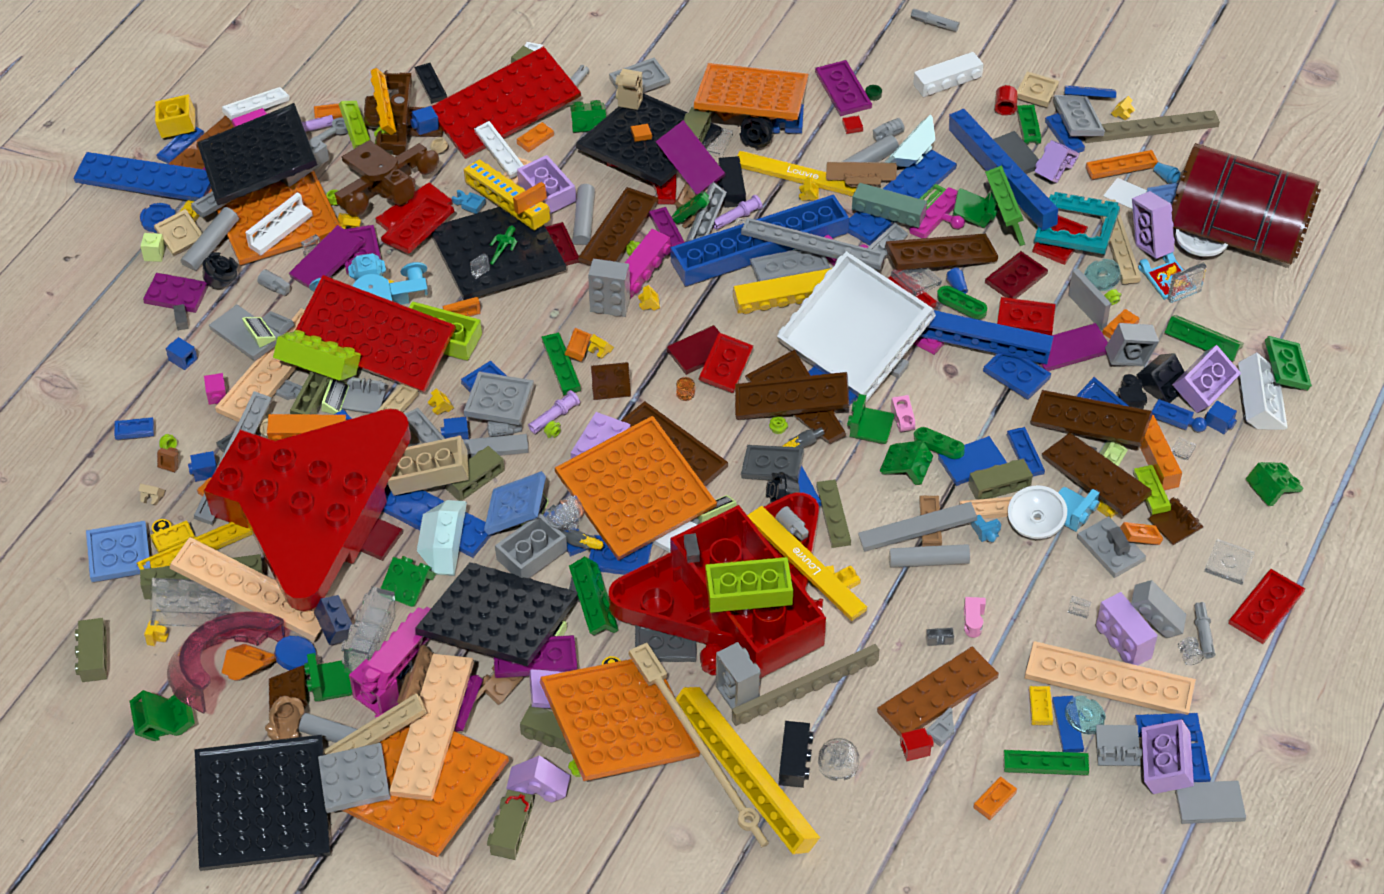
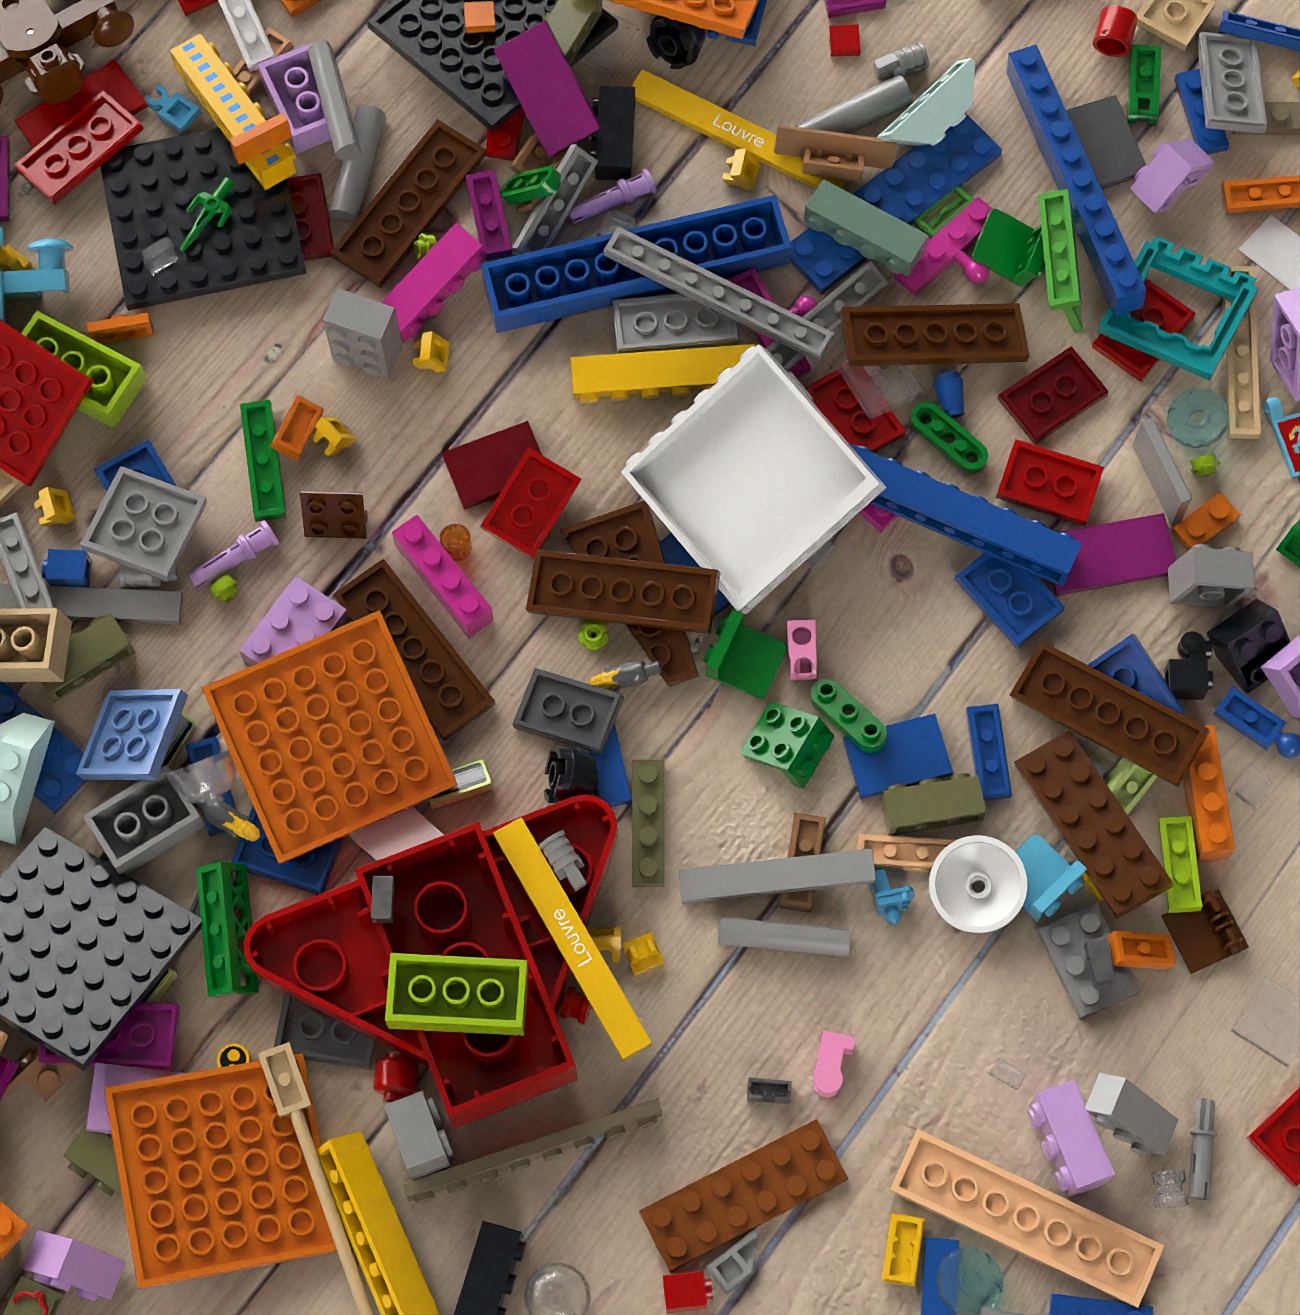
camera: 10 degrees right, 20 degrees up
none -> light grey brick [308,39,362,160]
none -> dark pink brick [392,515,494,639]

